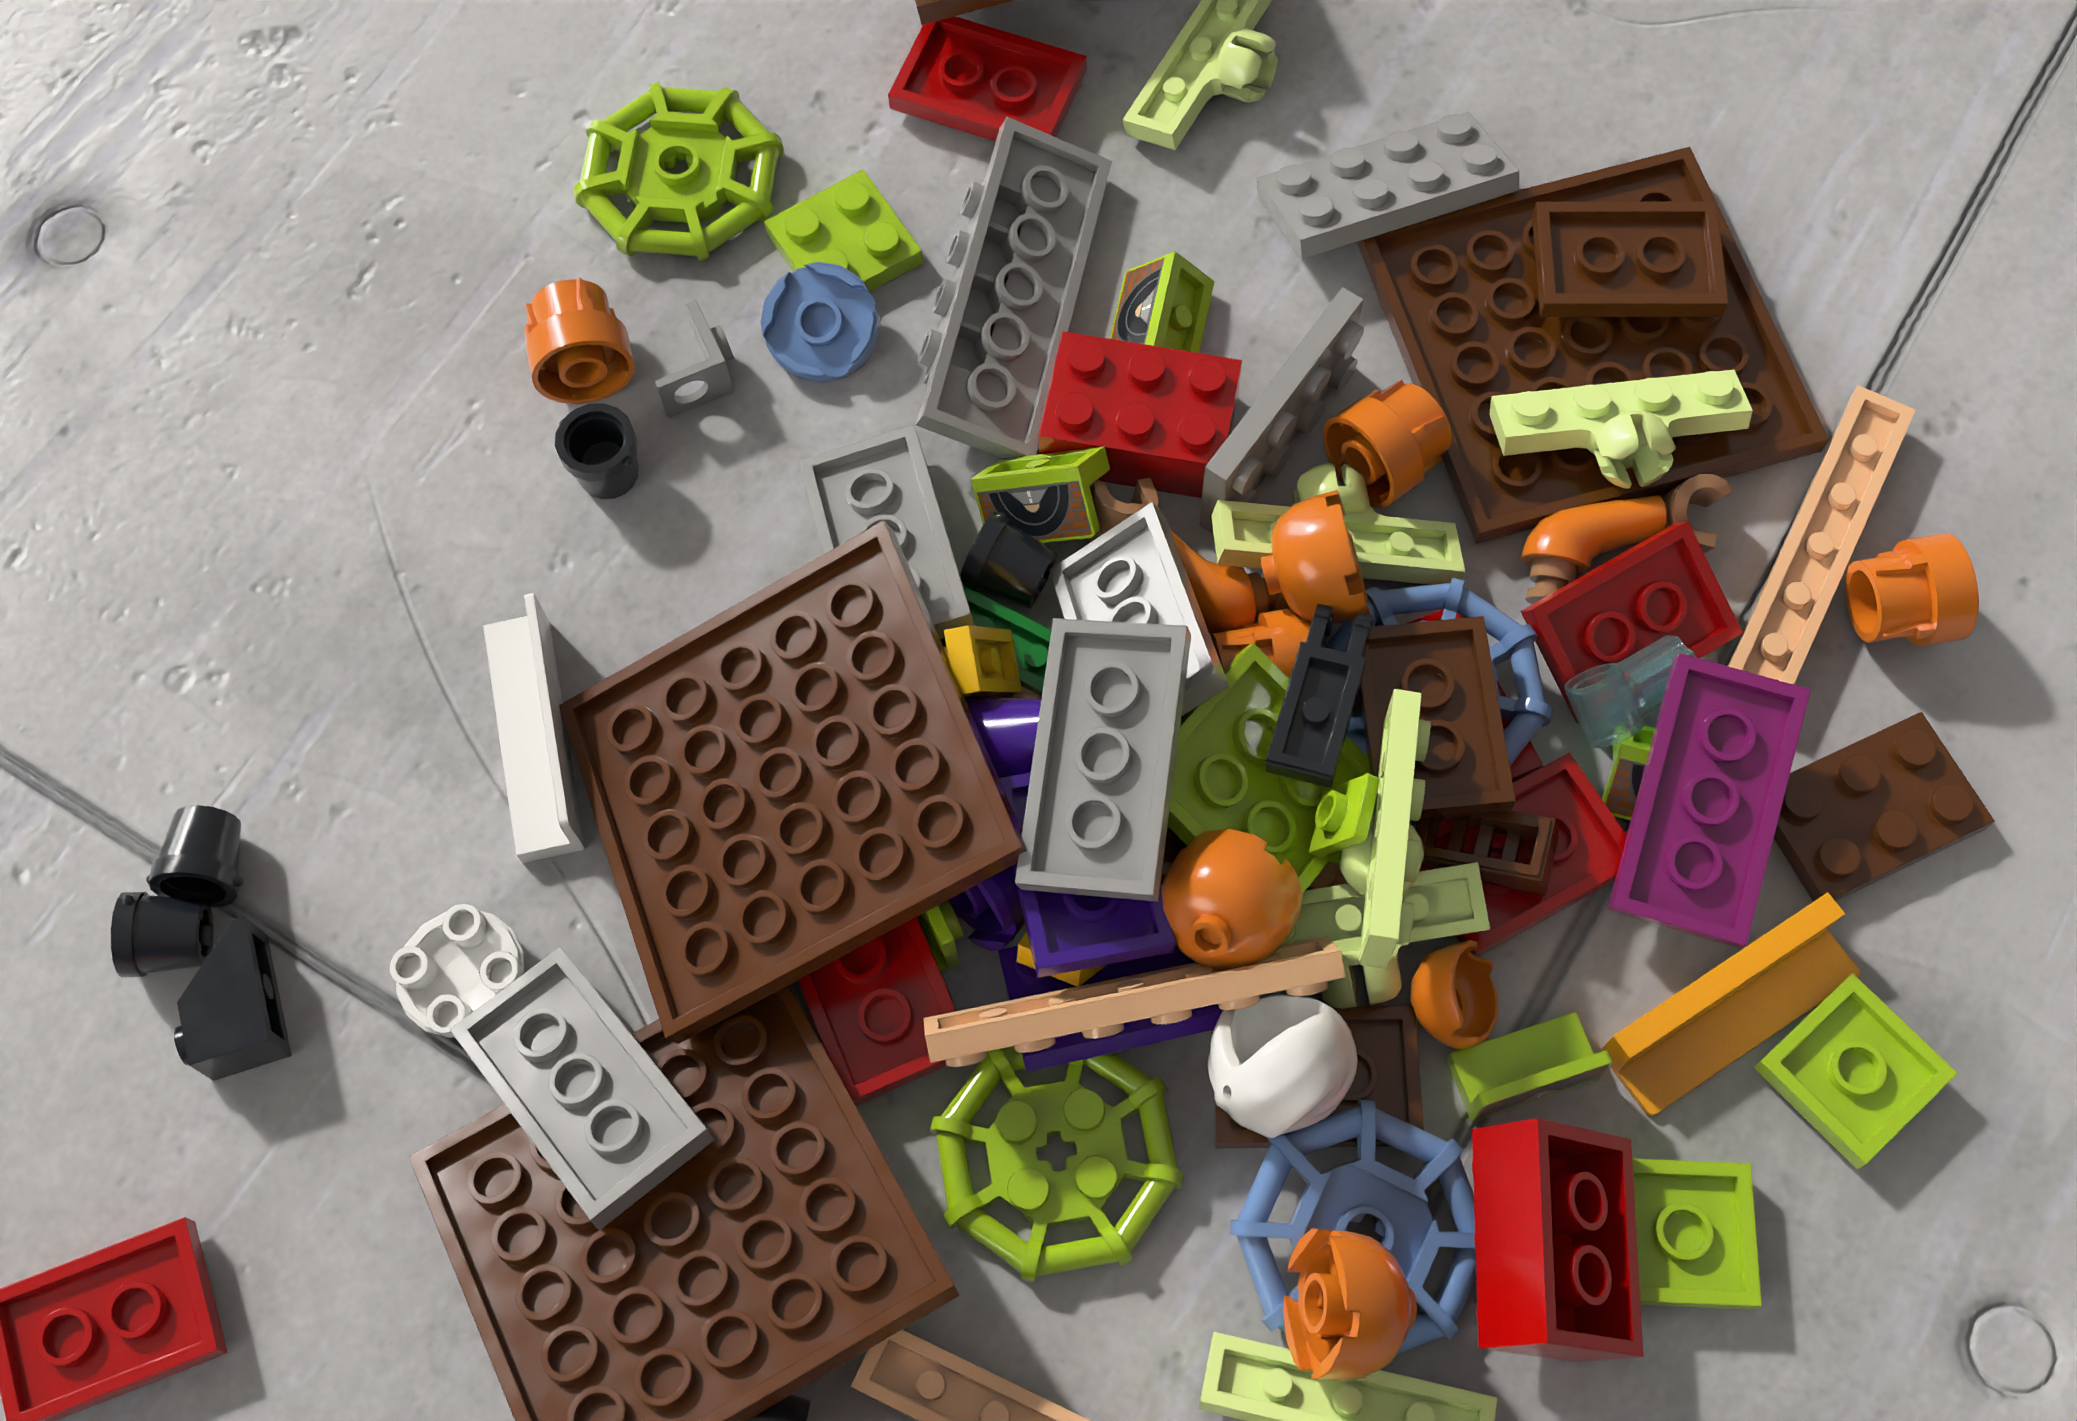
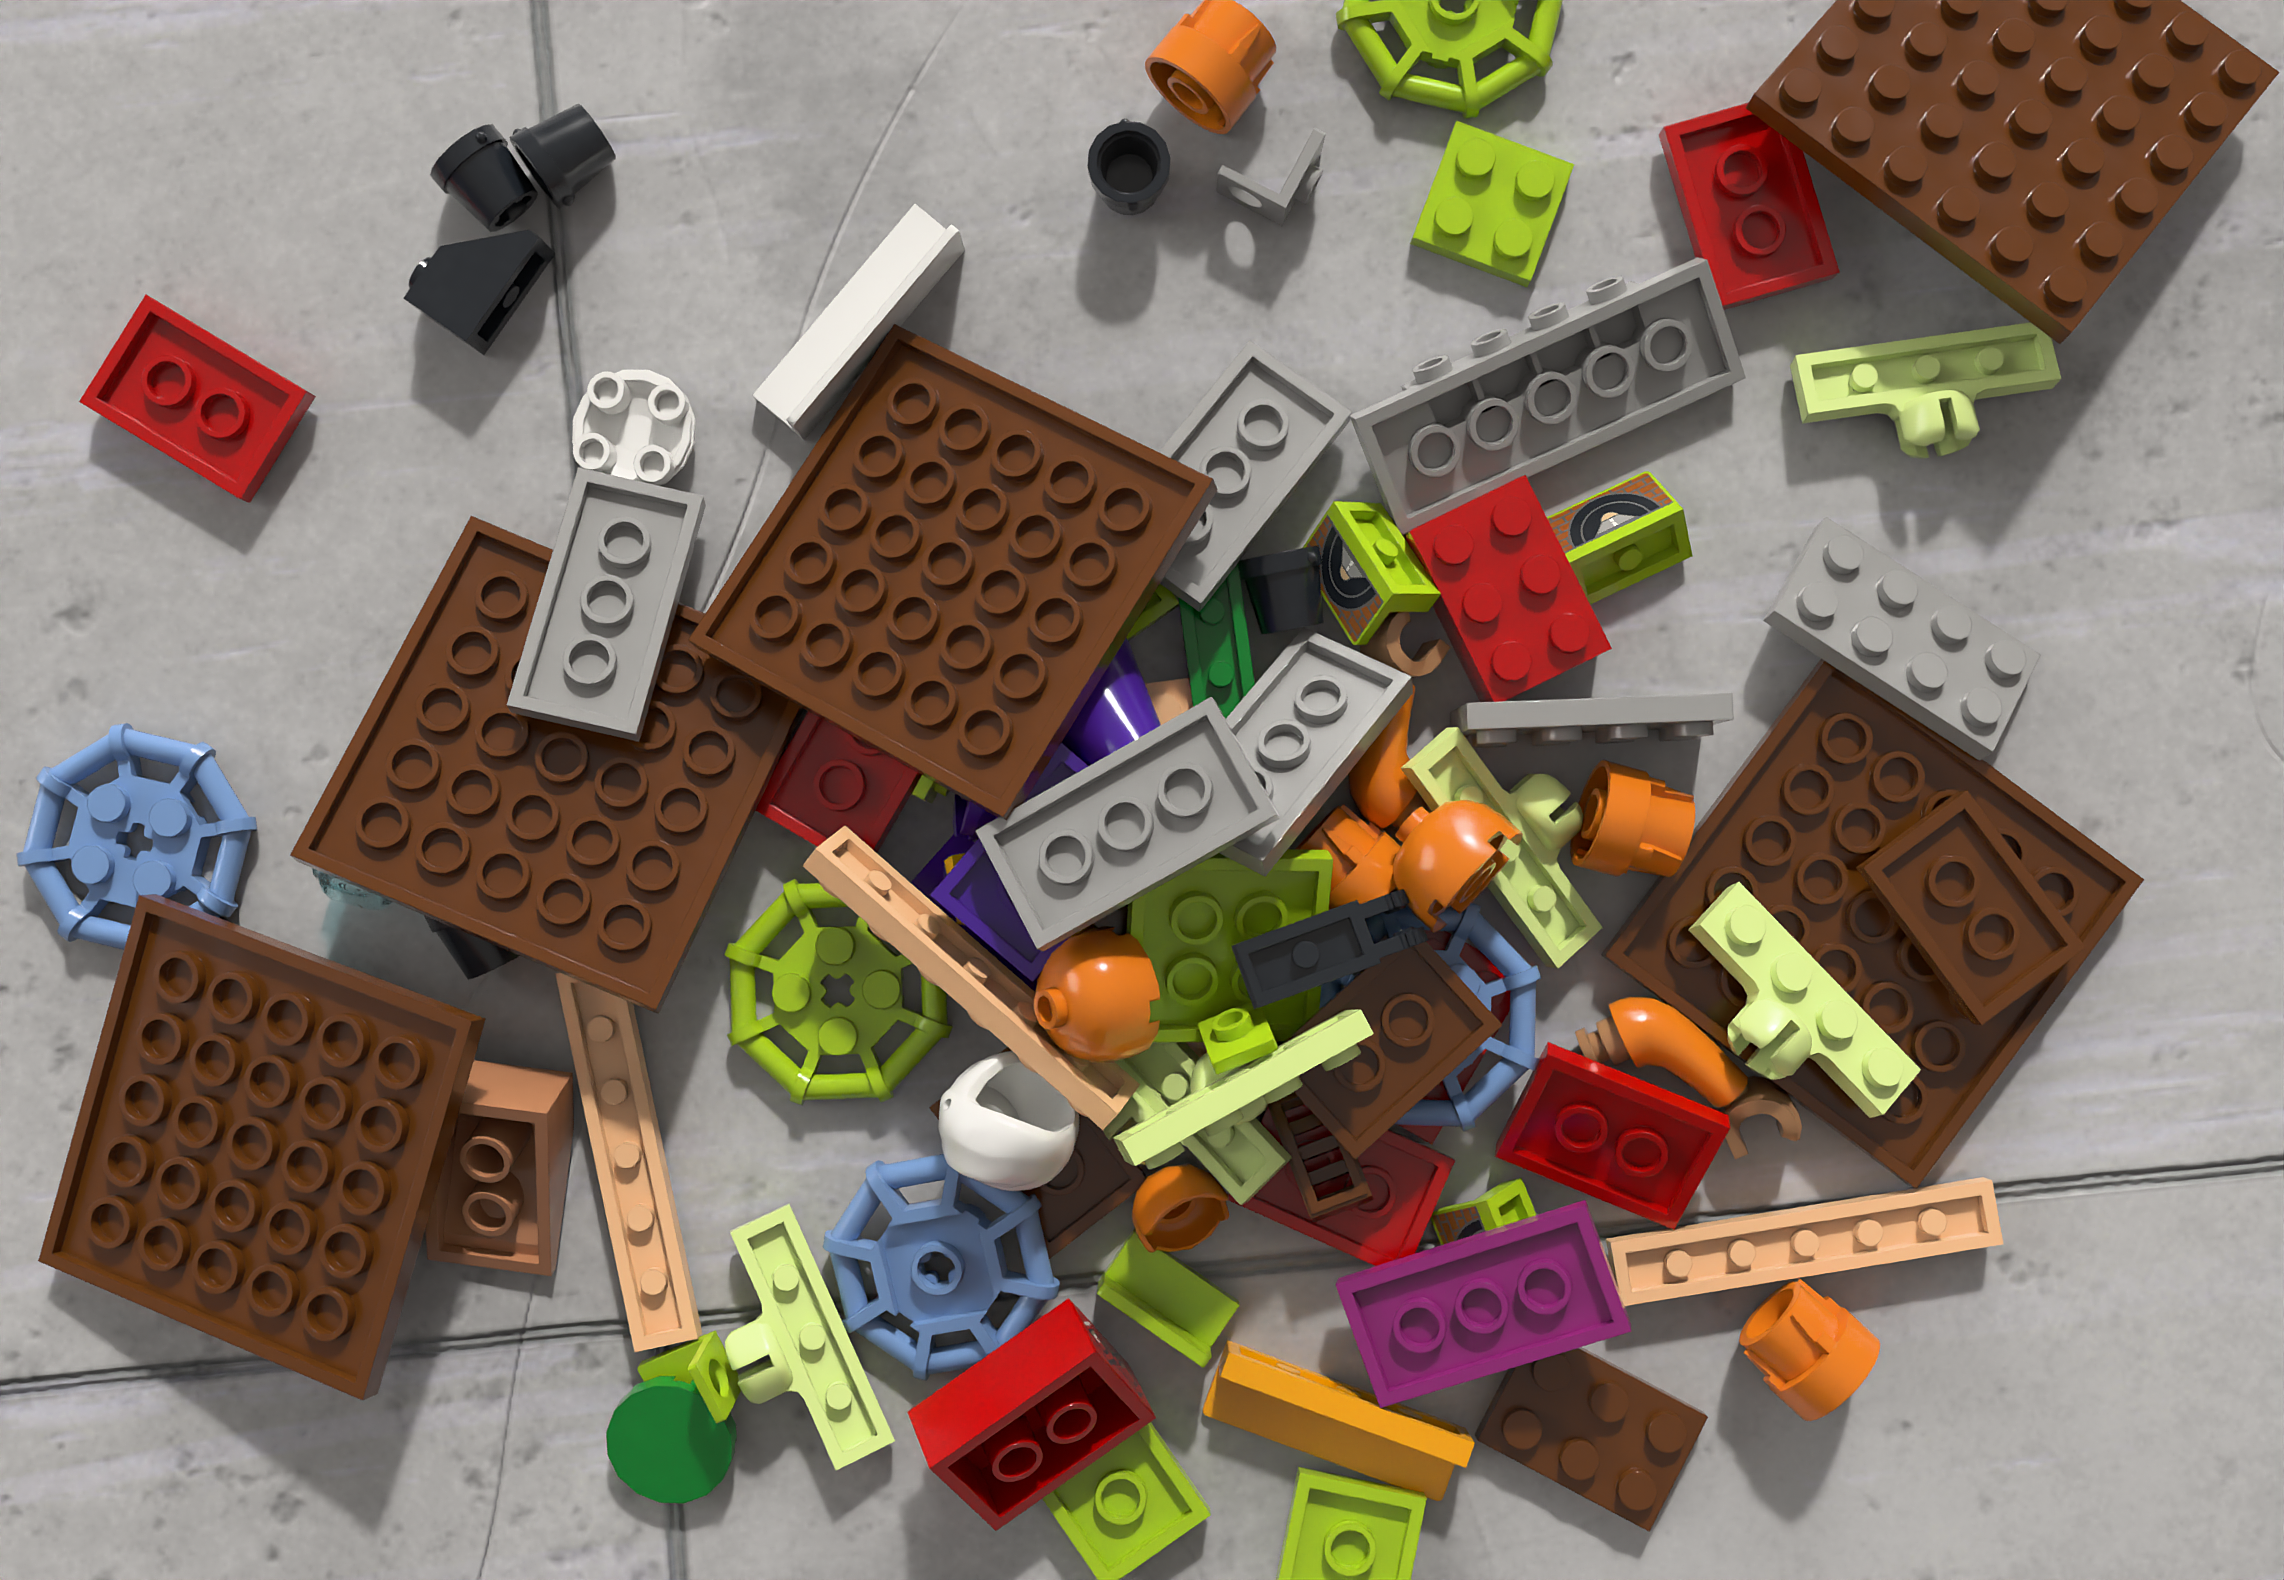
camera: 55 degrees right, 20 degrees up
medium blue tile [760,262,881,383] -> none
yellow plate [943,625,1022,697] -> none
orange cylinder [1283,1229,1417,1381] -> none
clear light blue piece [1564,635,1696,748] -> none

